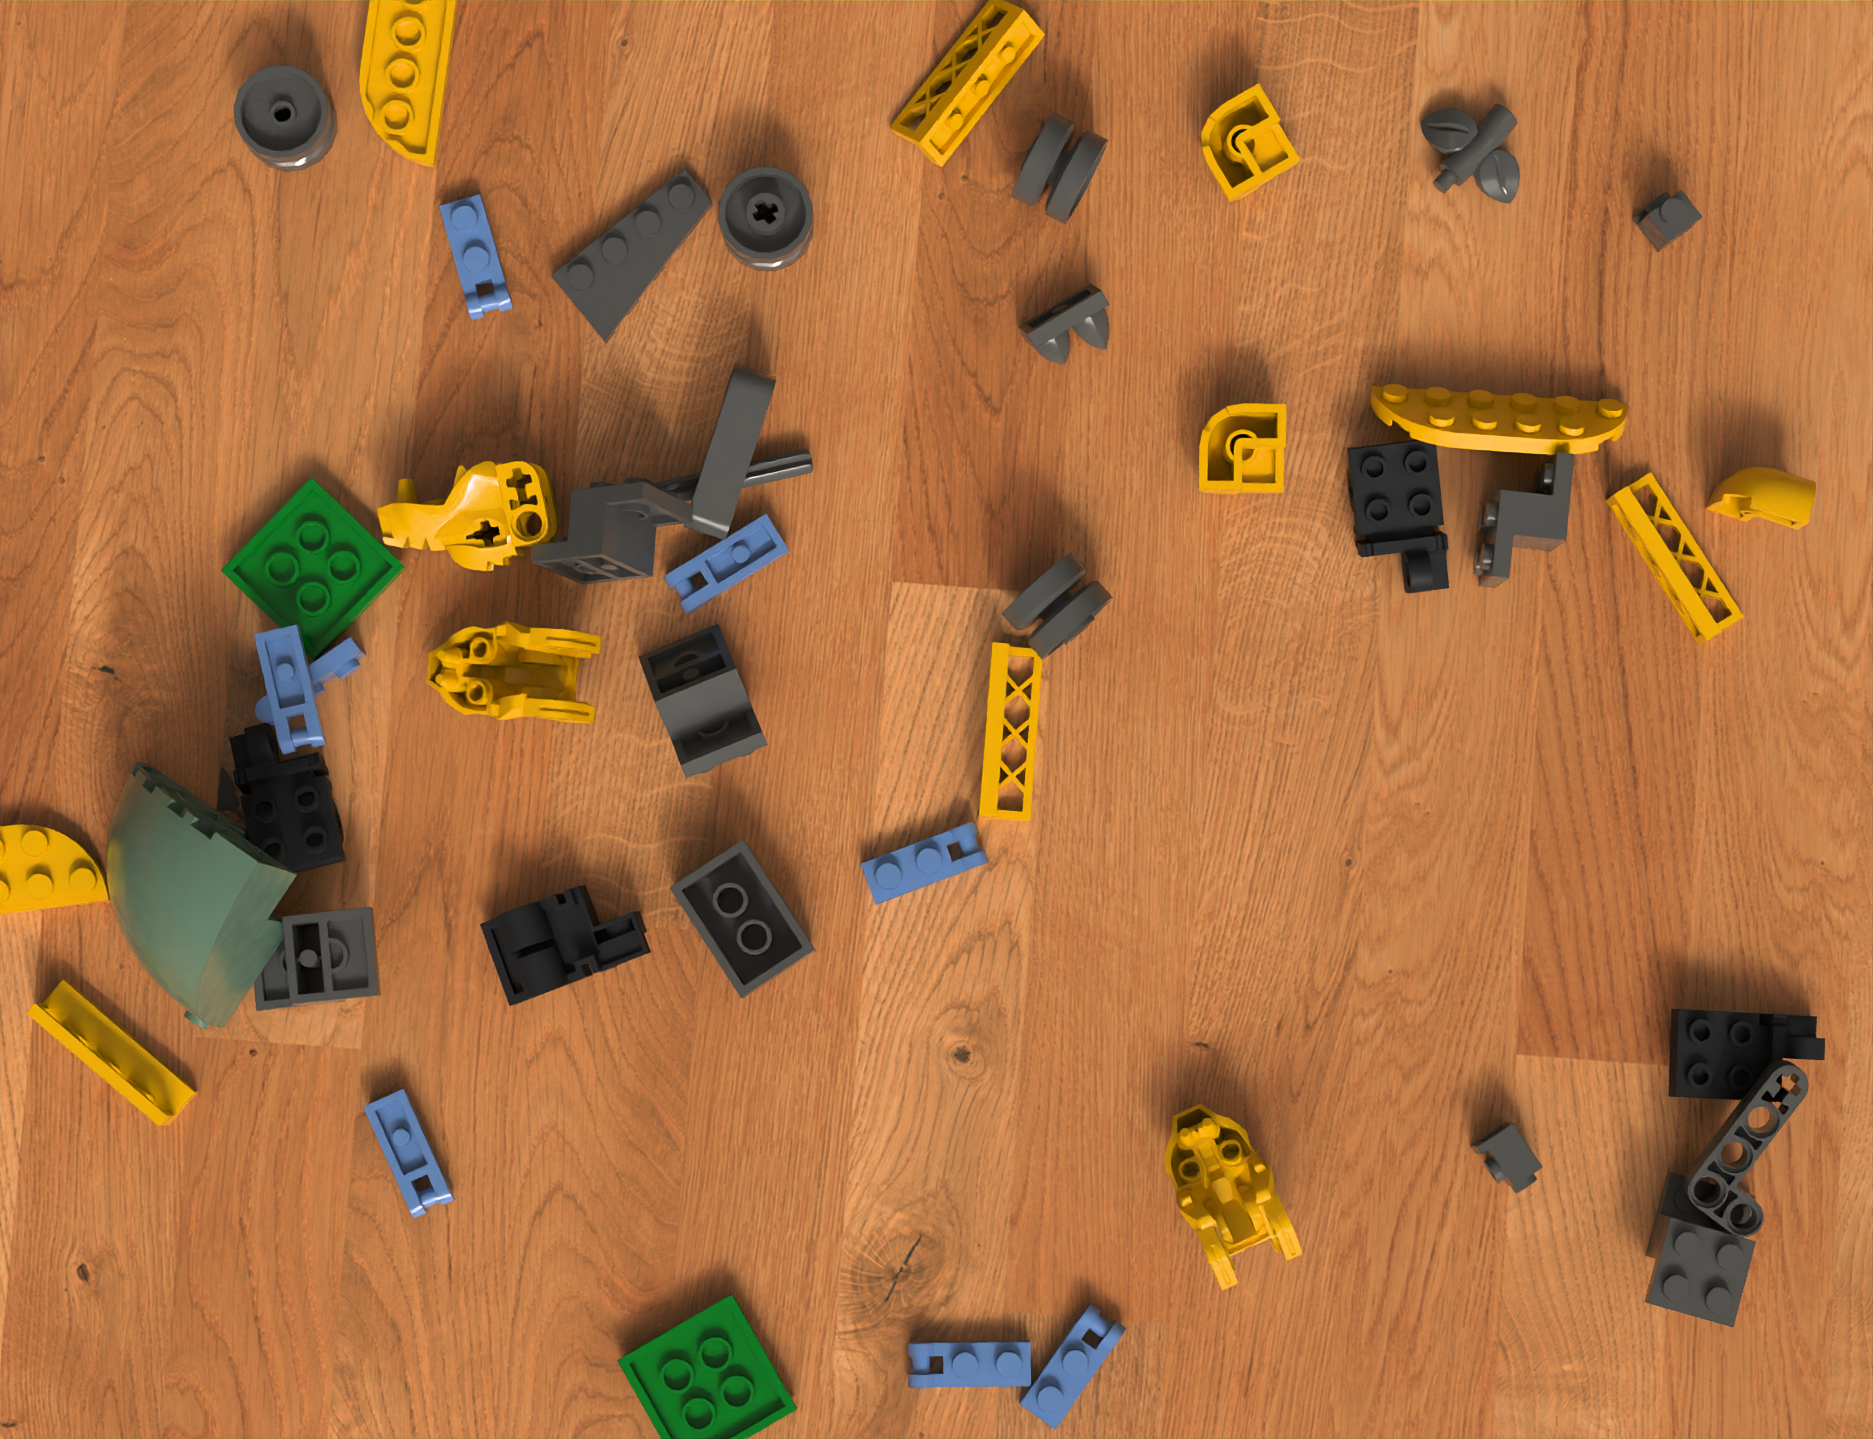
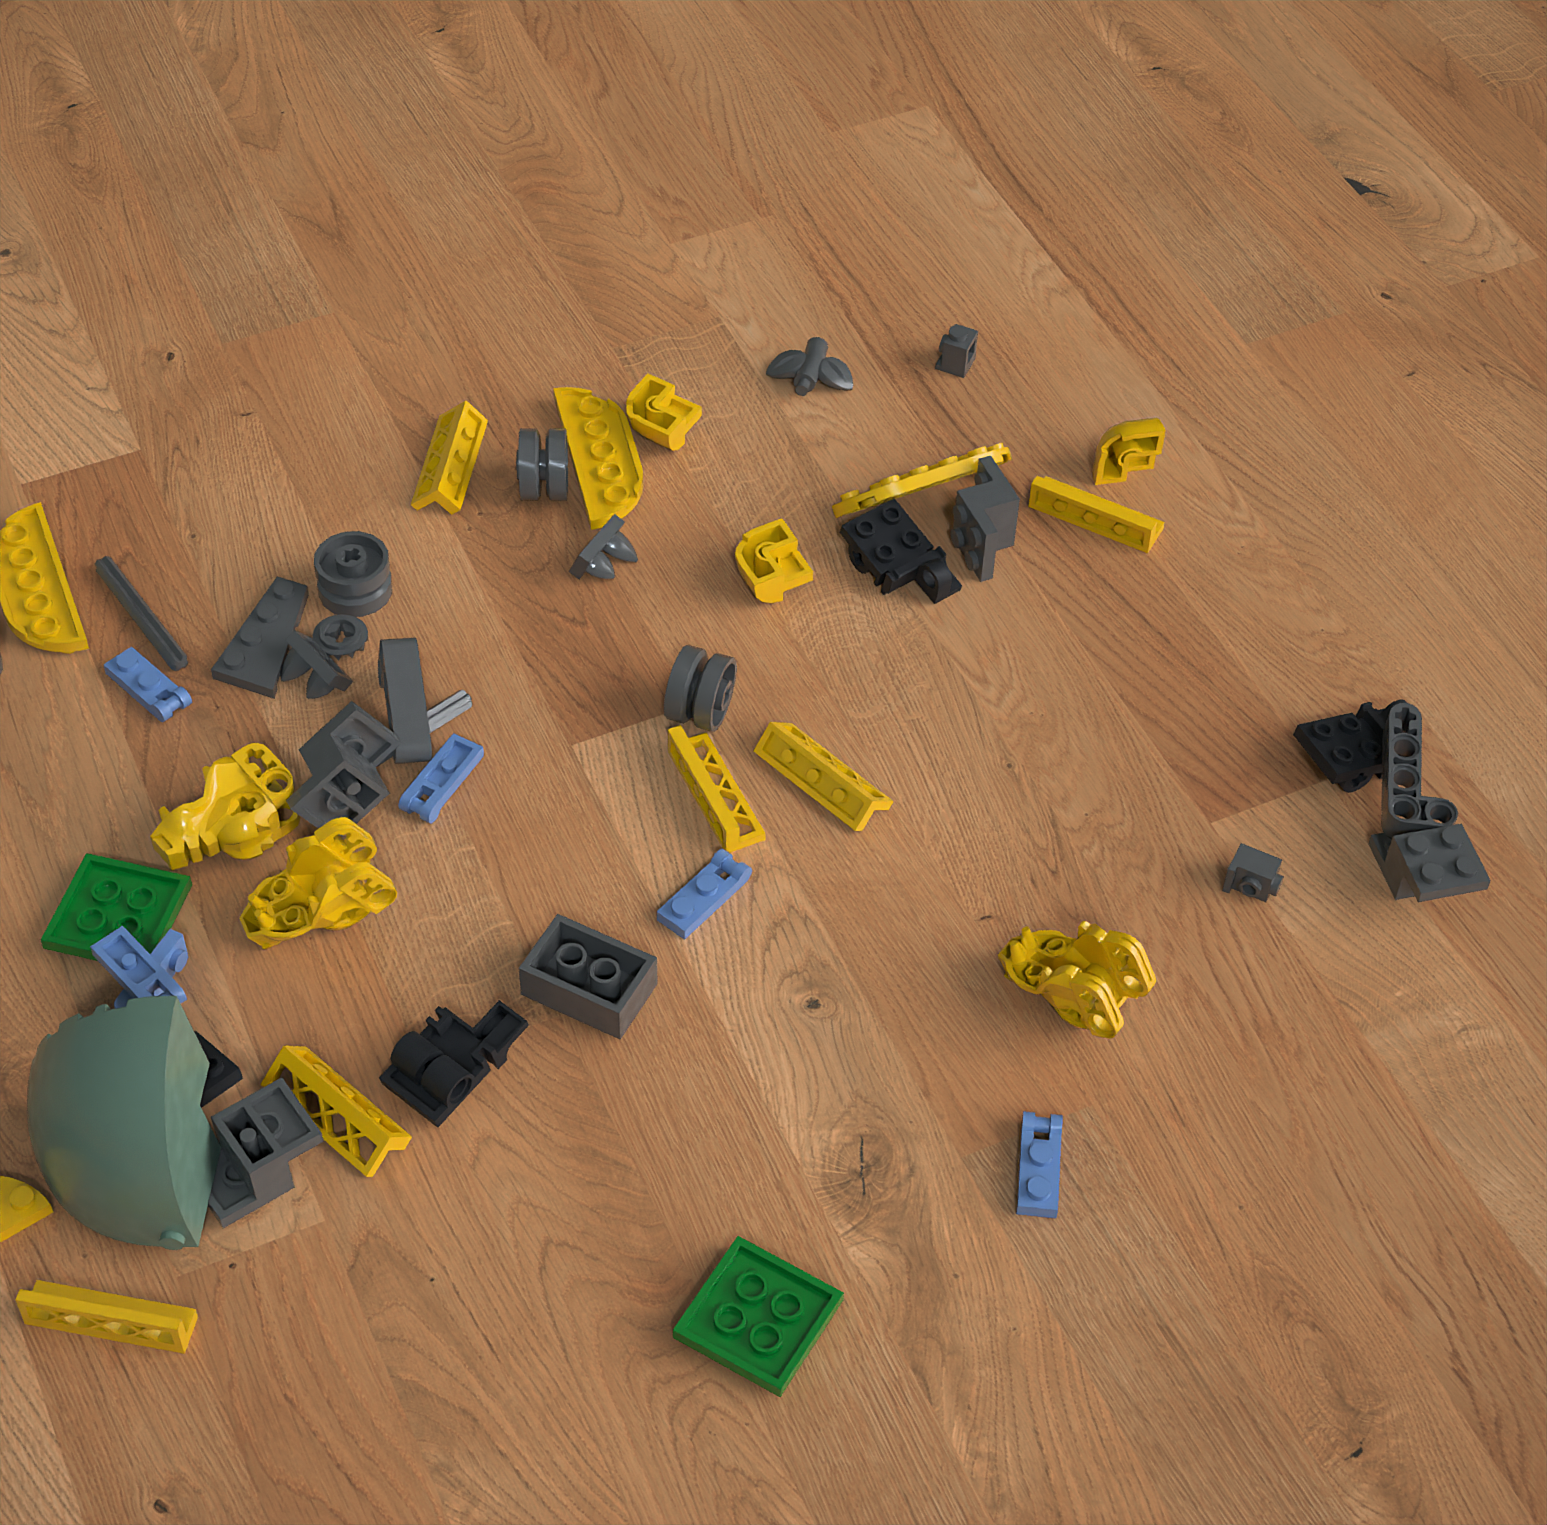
camera: 25 degrees left, 35 degrees down
medium blue plate [363,1088,455,1218] -> none
dark grey bracket [638,624,767,778] -> none
medium blue plate [908,1341,1031,1388] -> none
none -> dark grey axle [95,556,188,671]
none -> yellow fence [260,1046,412,1177]
none -> dark grey tile [281,630,353,699]
none -> dark grey gear [313,614,369,661]
none -> yellow plate [553,387,643,530]
none -> yellow fence [753,722,894,831]

